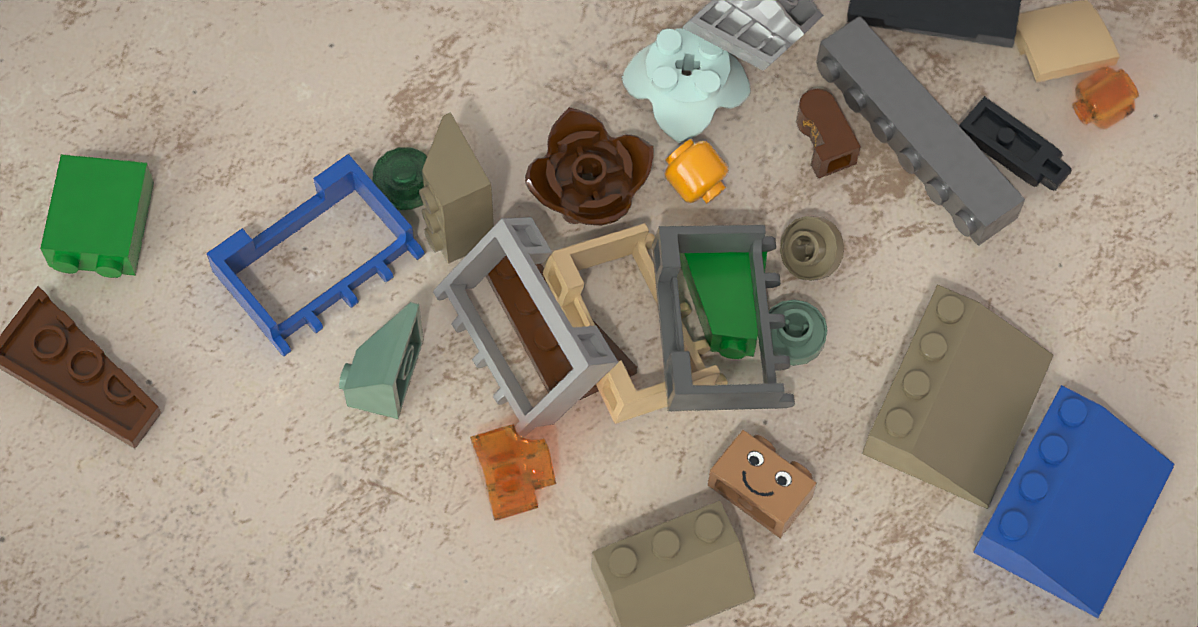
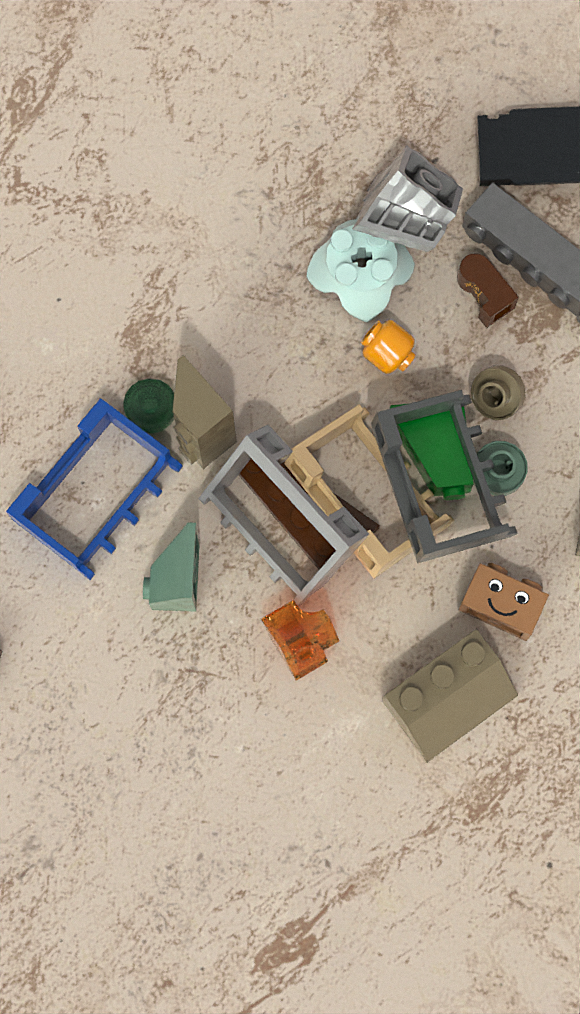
camera: 10 degrees left, 10 degrees up
reddish brown brick [525,107,653,226] -> none

